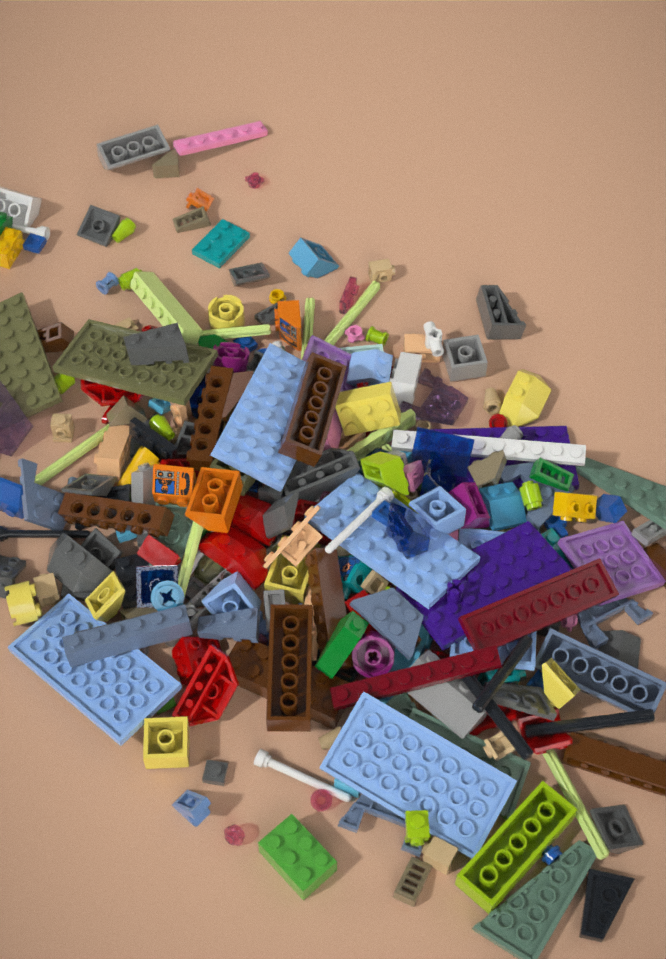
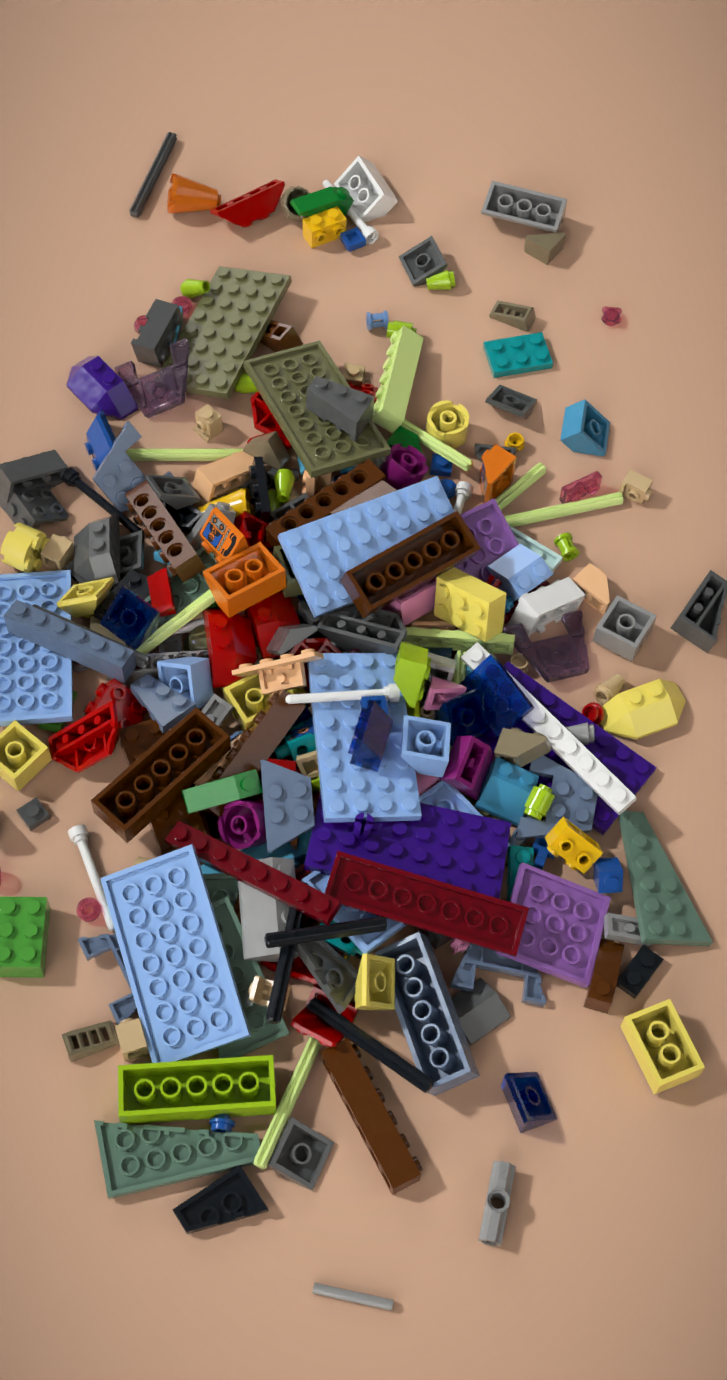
camera: 40 degrees right, 5 degrees up
dark azure gear [151,580,184,611] -> none
bright pink plate [173,121,268,156] -> none
orange bracket [186,188,214,212] -> none
bright pink plate [345,325,365,343] -> none
lime bracket [405,810,430,846] -> none
white axle [423,321,444,357] -> none
green slope [529,457,574,492] -> none

